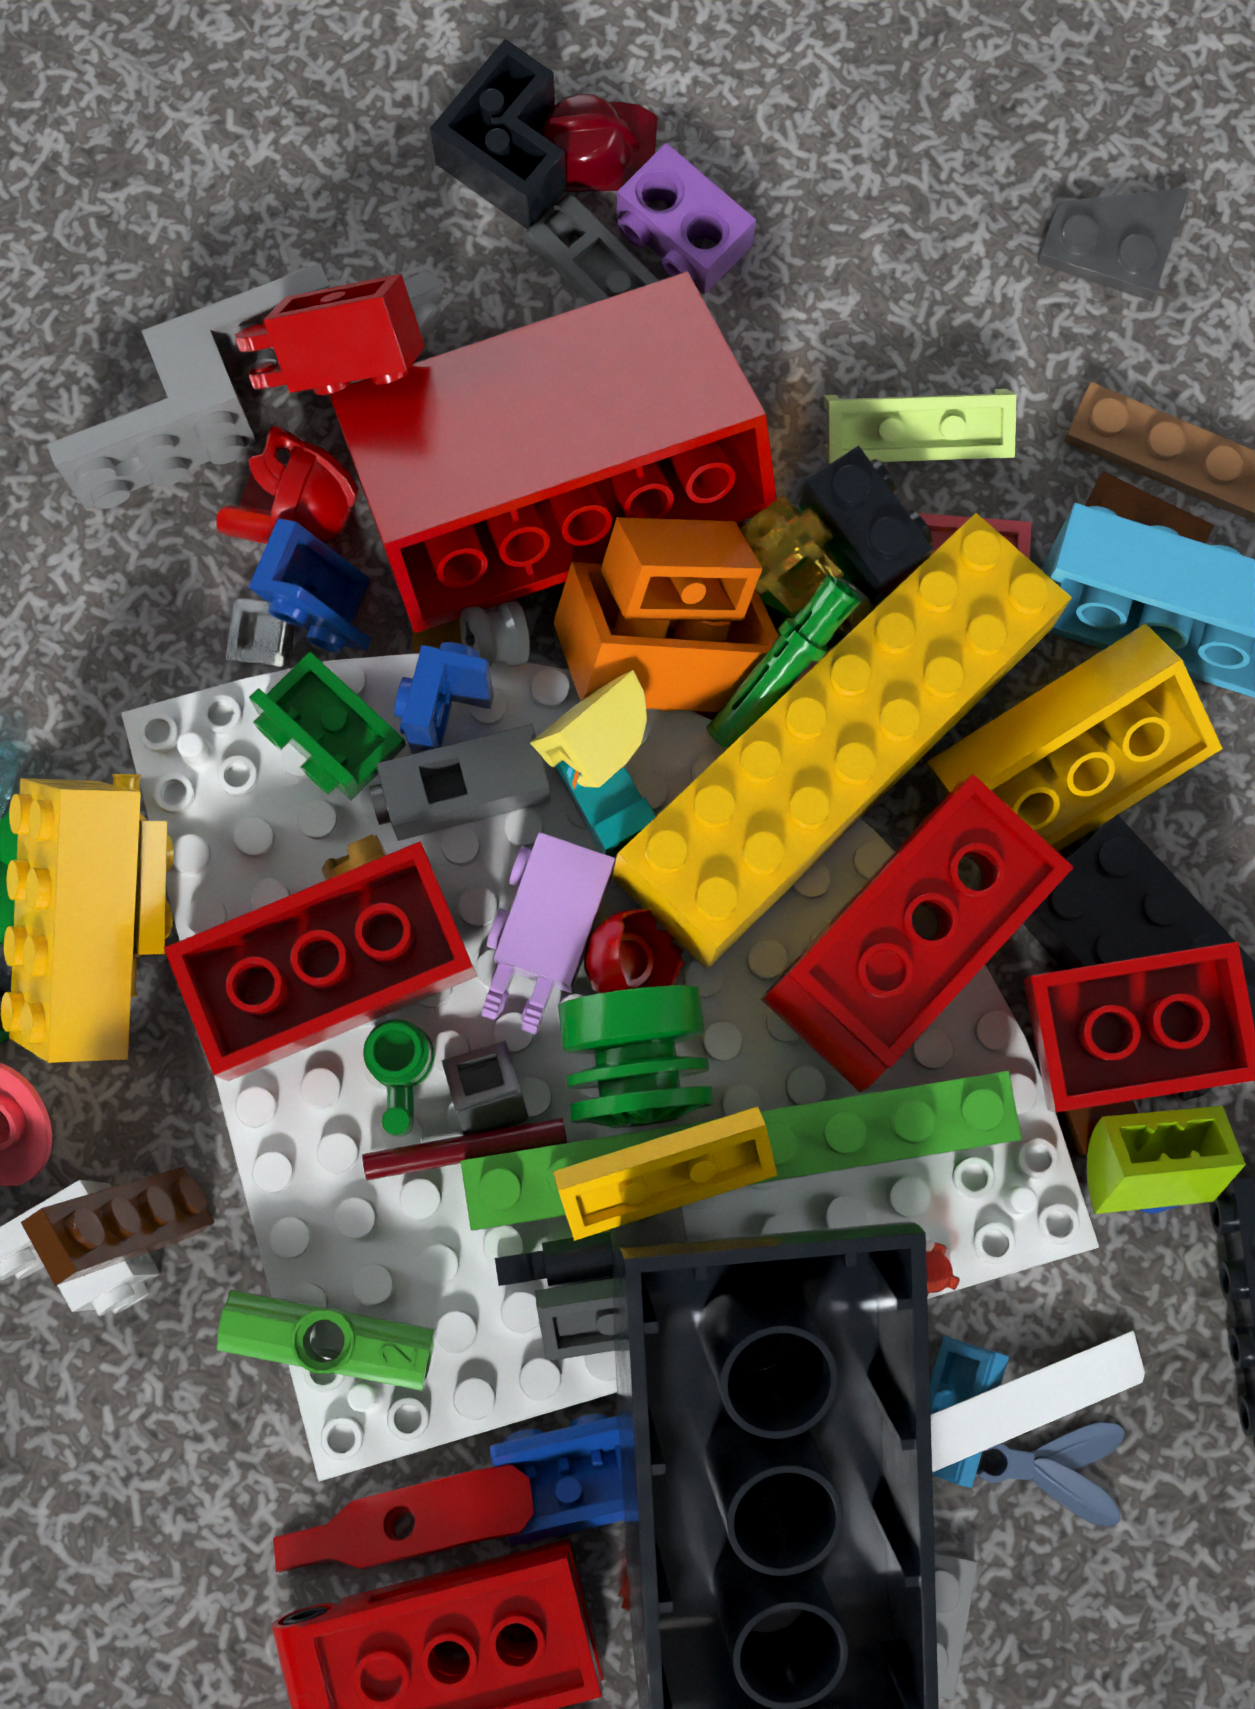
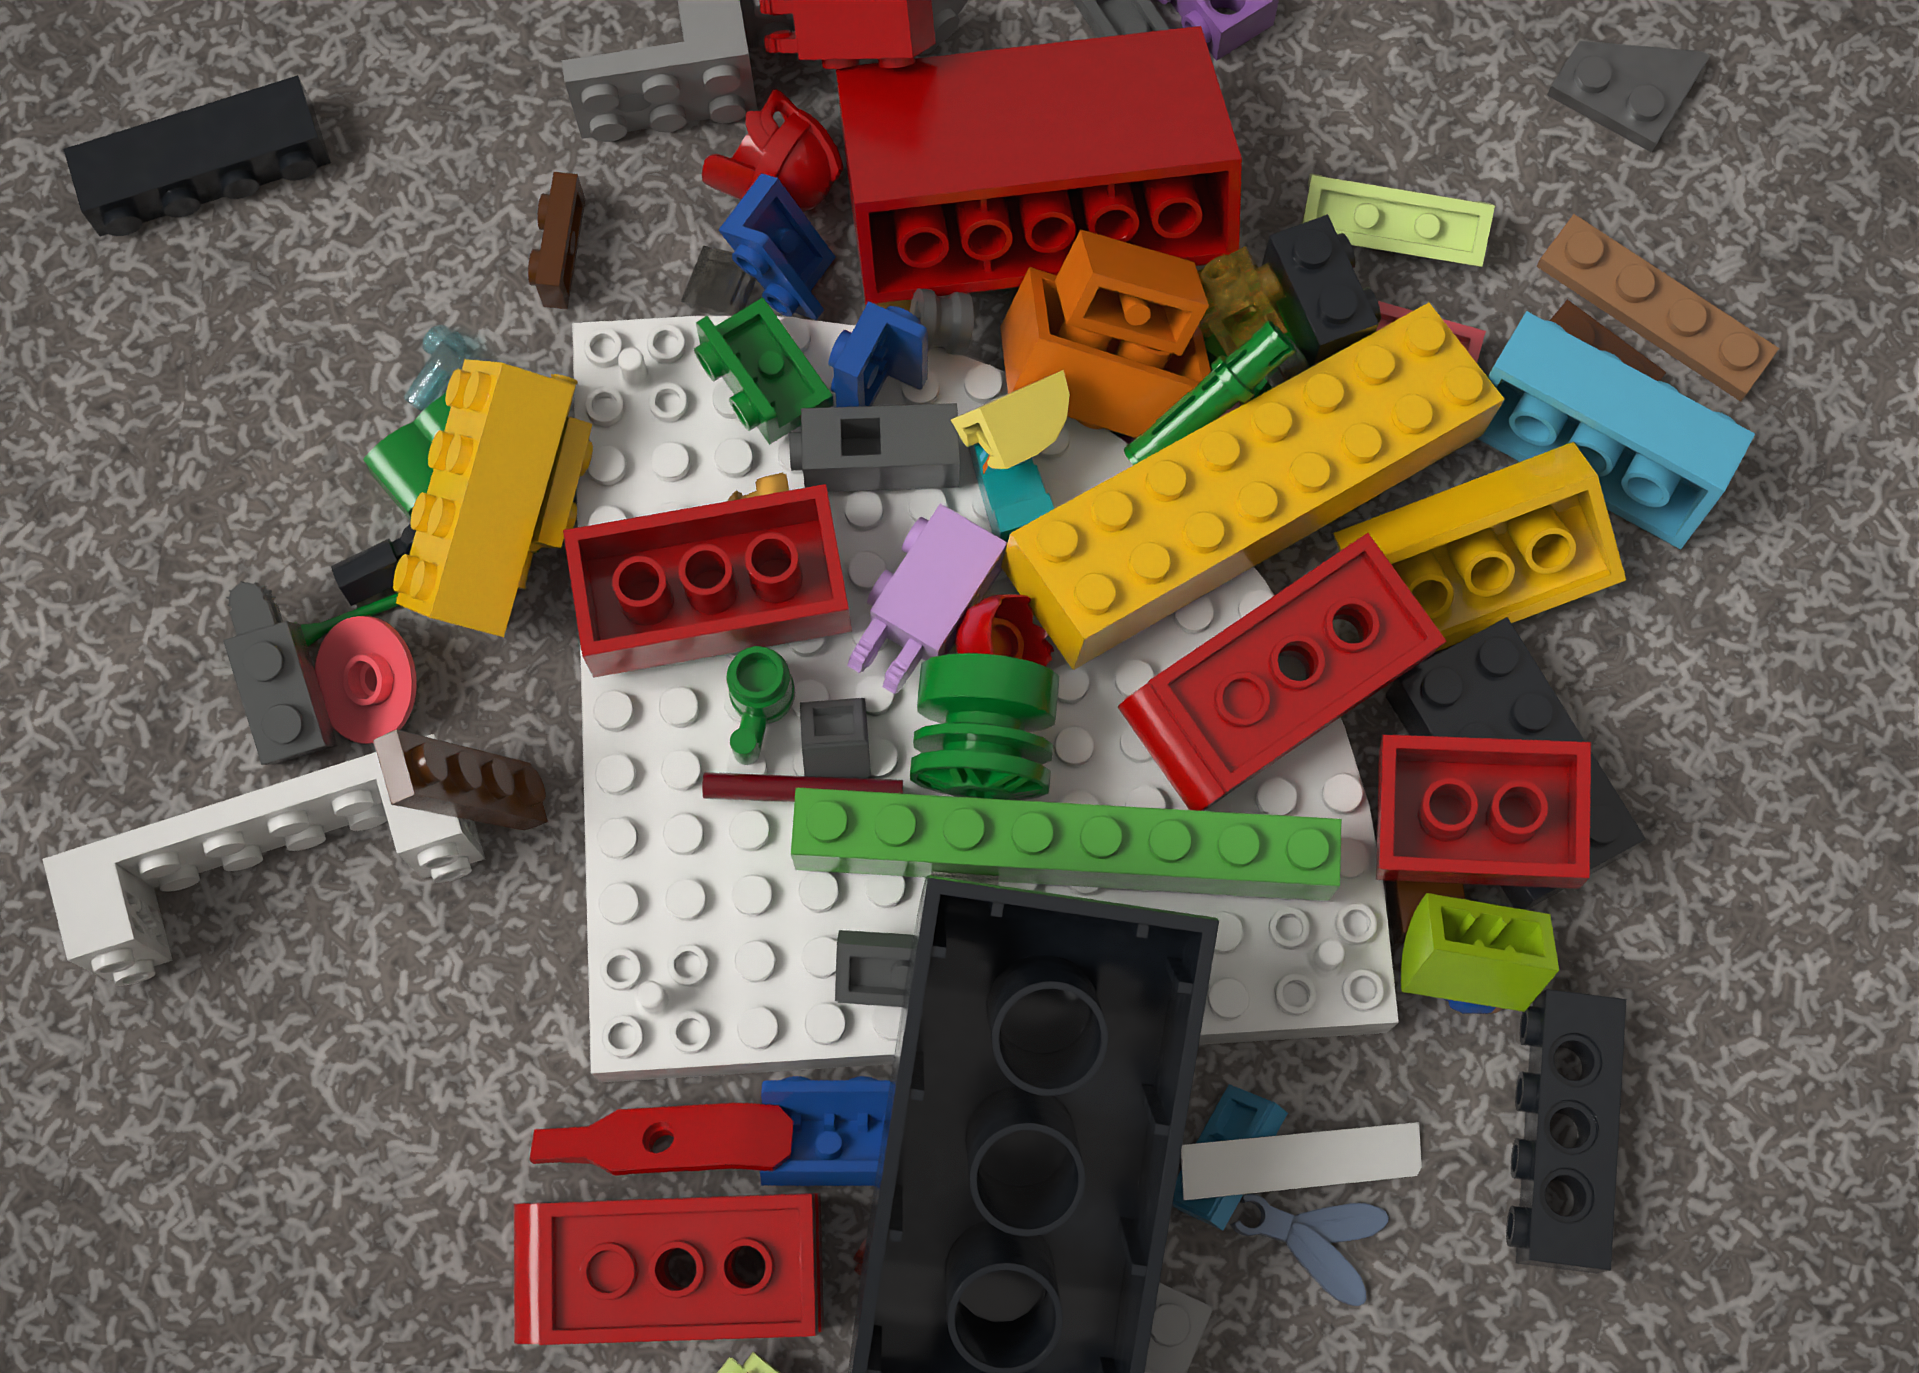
camera: 15 degrees right, 5 degrees down
bright green piece [217,1289,436,1391] -> none
black bar [495,1232,614,1286] -> none
yellow plate [553,1106,778,1241] -> none
clear red piece [926,1242,960,1297] -> none
none -> reddish brown plate [528,172,586,309]

